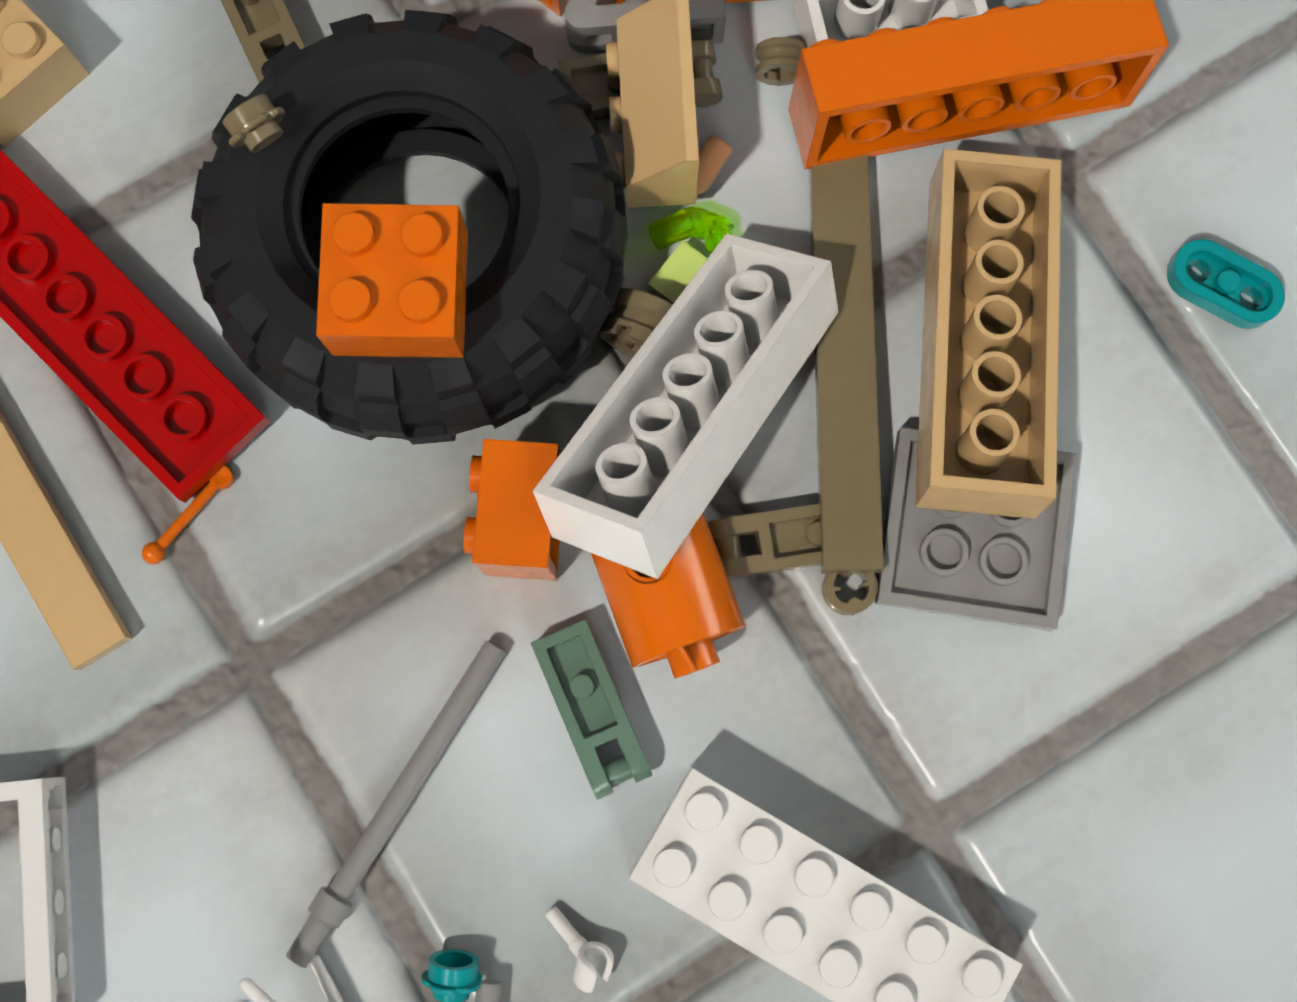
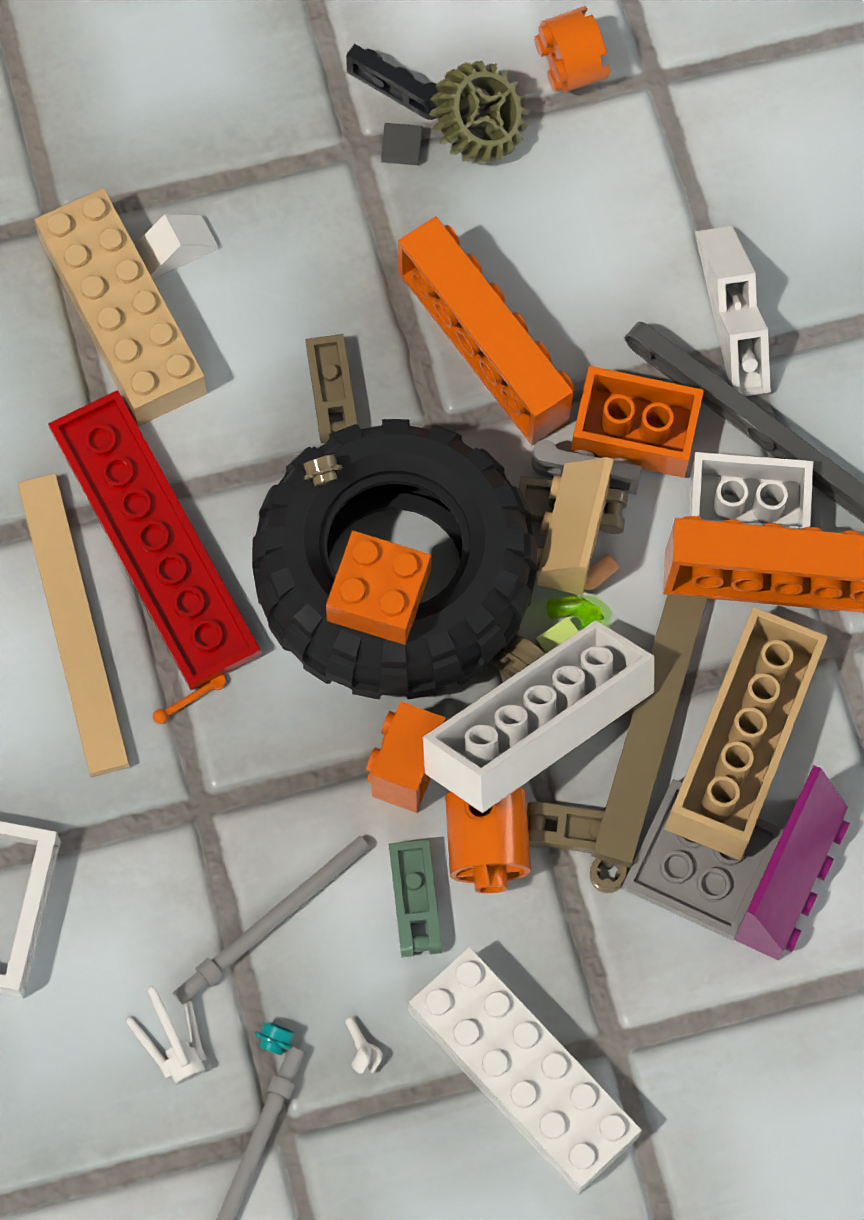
camera: 15 degrees right, 10 degrees down
dark tan bush [755,37,806,86] -> none
none -> magenta slope [734,765,850,961]

